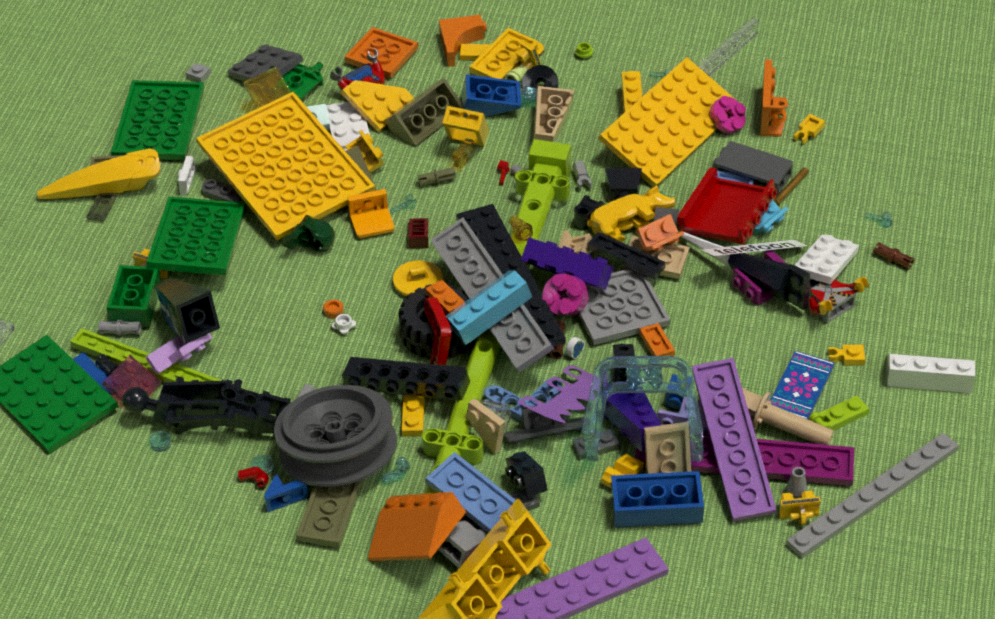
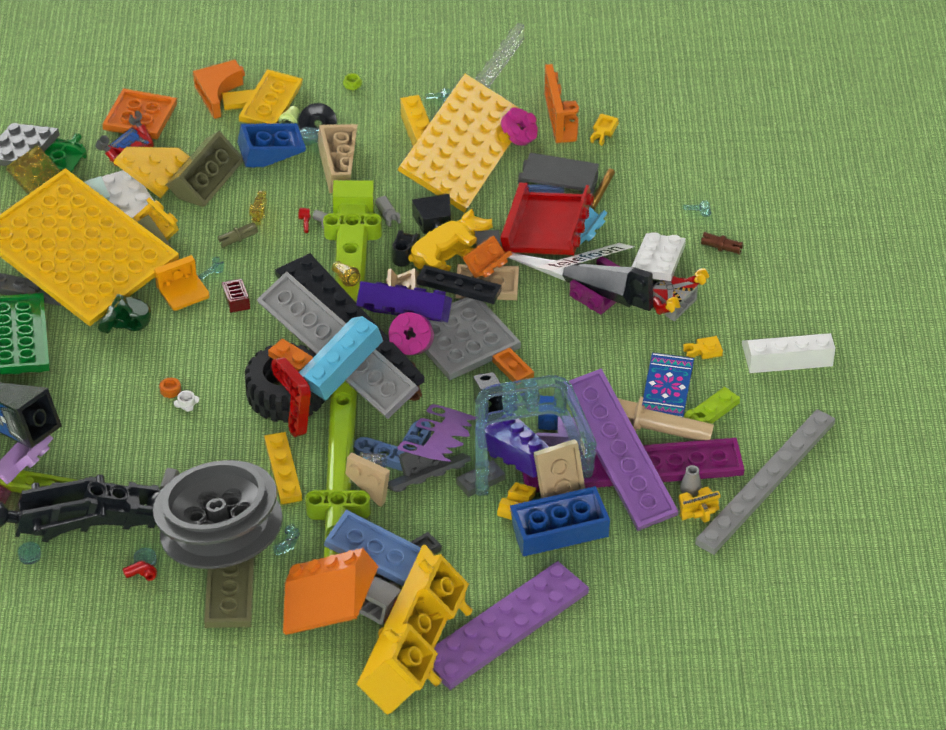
camera: 15 degrees left, 0 degrees up
blue slope [264,474,308,513] -> none
black brick [342,357,470,400] -> none
yellow shield [393,260,443,297] -> none
yellow window [442,106,489,146] -> none
black brick [505,451,548,498] -> none
yellow hips [516,40,545,70] -> none
tile [566,337,585,359] -> none

